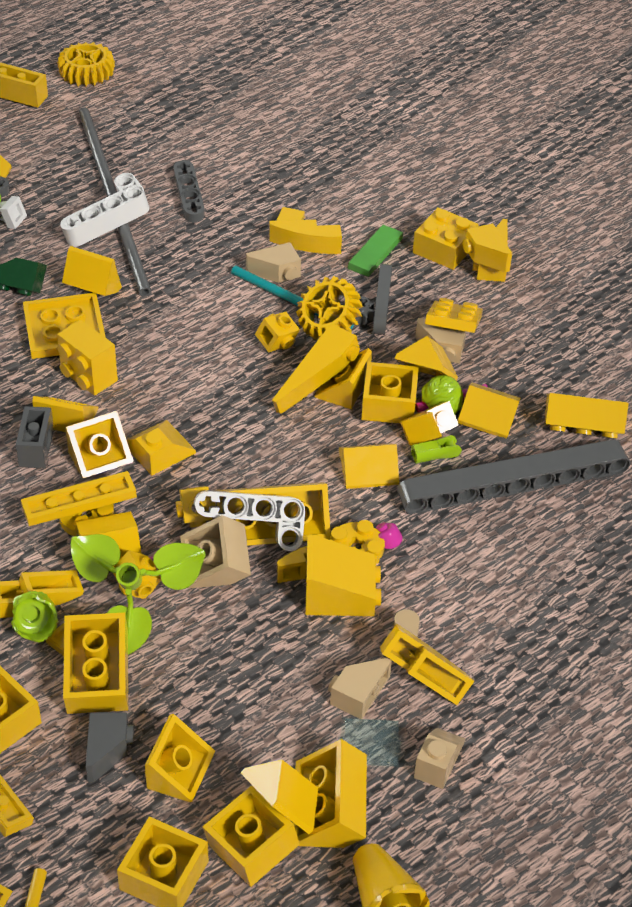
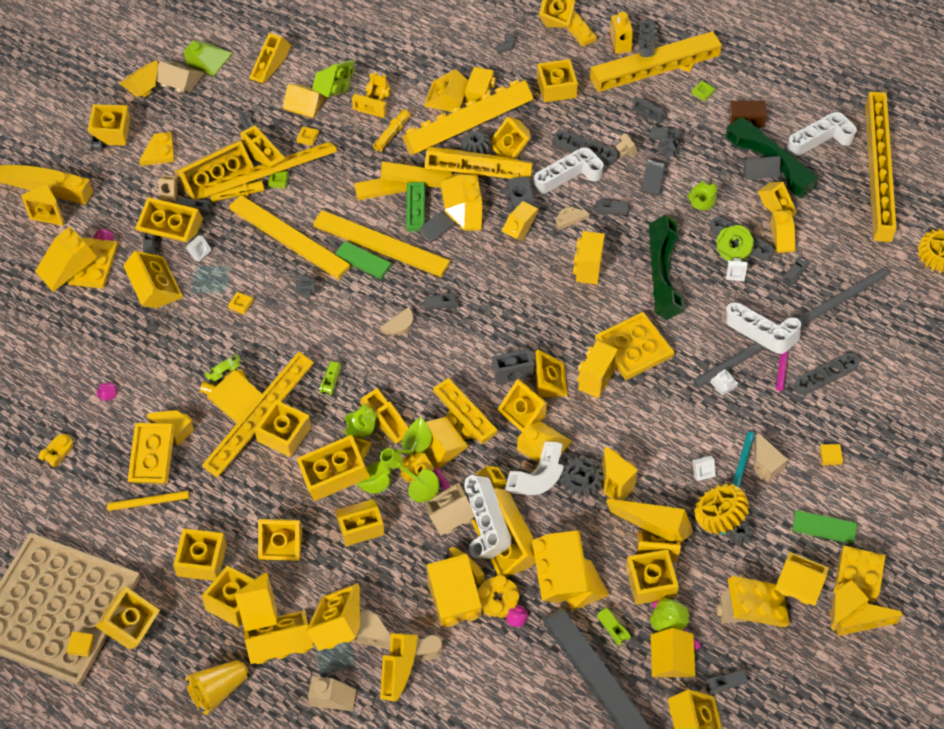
camera: 75 degrees right, 10 degrees up
yellow slope [62,246,122,296] -> none
dark grey slope [86,712,134,782] -> none
yellow brick [255,312,300,352] -> none
yellow slope [269,220,342,254] -> none
dark grey beam [373,264,392,335] -> none
yellow slope [395,336,458,381] -> none
yellow slope [400,401,459,446] -> none
none -> yellow slope [306,583,360,651]
none -> yellow slope [334,499,385,547]
none -> white arch [505,442,564,495]
none -> yellow slope [532,531,590,603]
none -> dark grey gear [560,456,604,498]
none -> yellow slope [601,446,638,501]
none -> white tile [692,456,716,481]
none -> dark grey bar [706,669,747,695]
none -> white tile [710,369,738,396]
none -> yellow slope [775,551,829,606]
none -> dark pink bar [776,351,788,391]
none -> dark grey bar [783,255,810,286]

